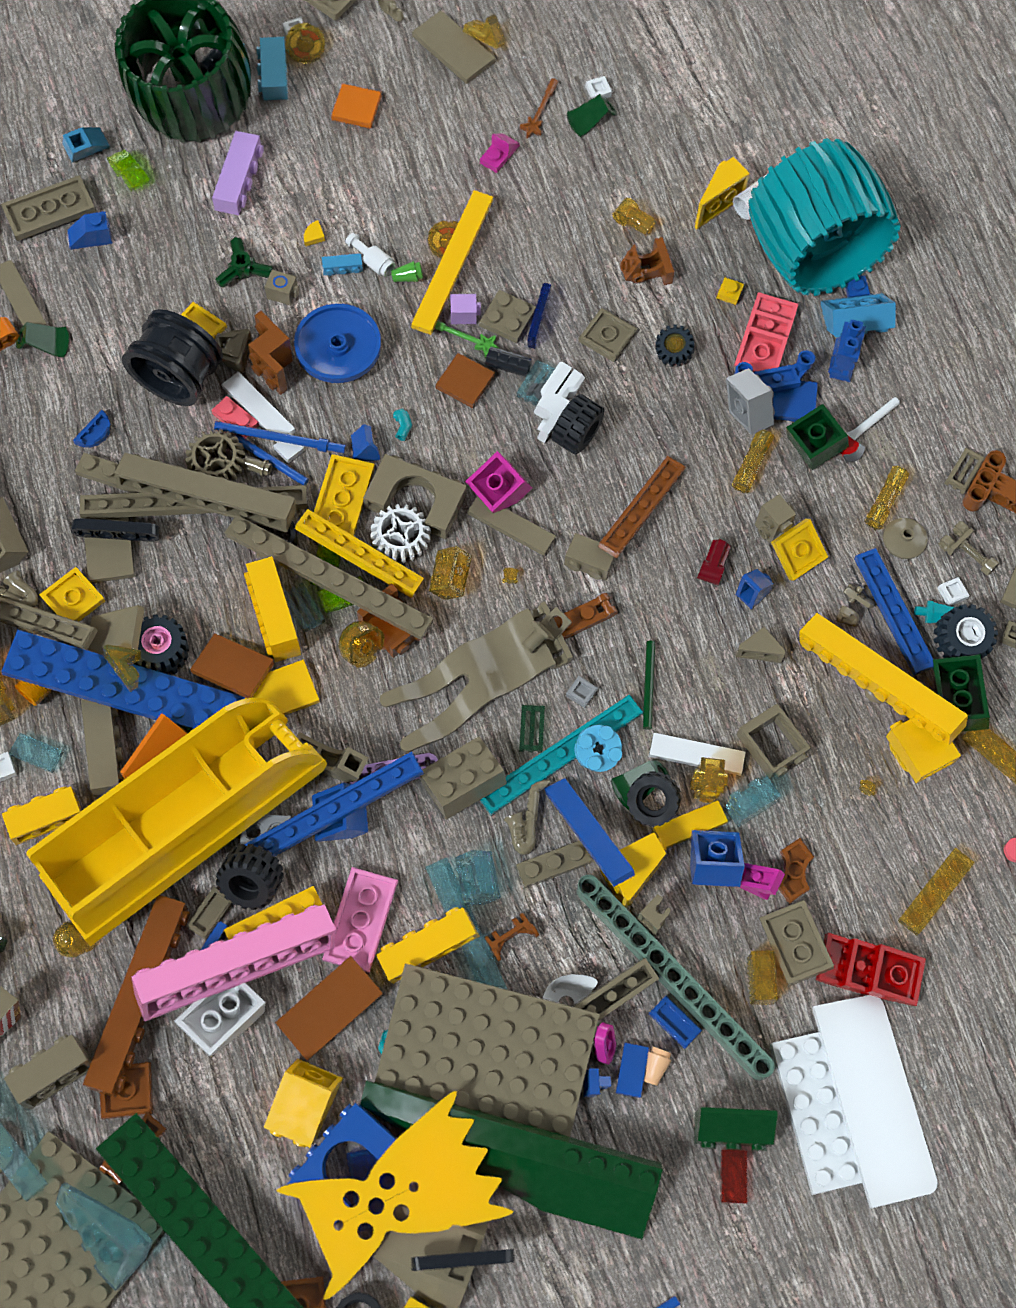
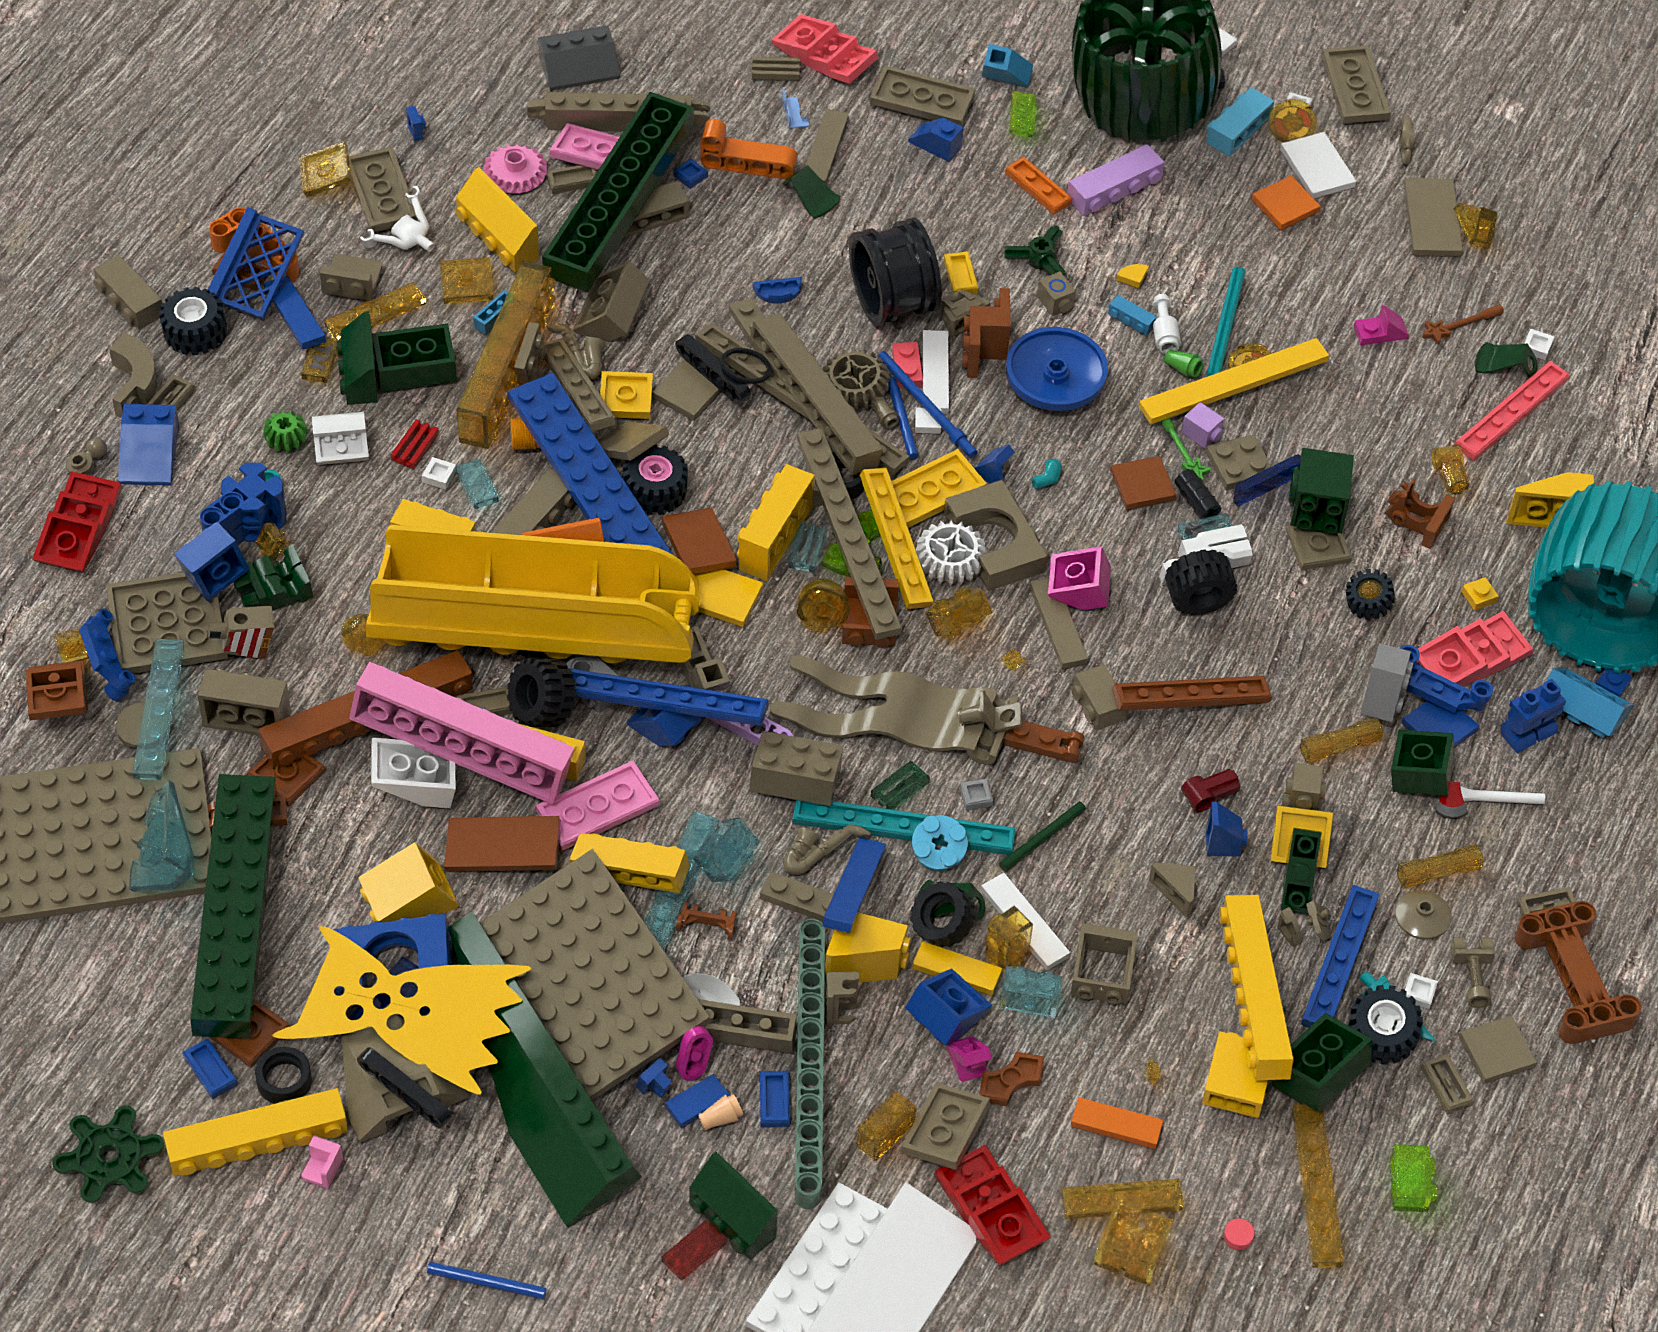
camera: 45 degrees right, 15 degrees down
clear yellow slope [103,644,141,692] -> none
none -> black piece [721,348,771,384]
none -> orange tile [1005,156,1073,215]
none -> orange tile [1071,1097,1163,1149]
none -> clear yellow piece [1093,1199,1173,1286]
none -> teal axle [1206,266,1245,377]
none -> white tile [1280,132,1356,199]
none -> dark green slope [1281,828,1322,914]
none -> dark green brick [1288,448,1354,535]
none -> coral tile [1454,361,1570,461]

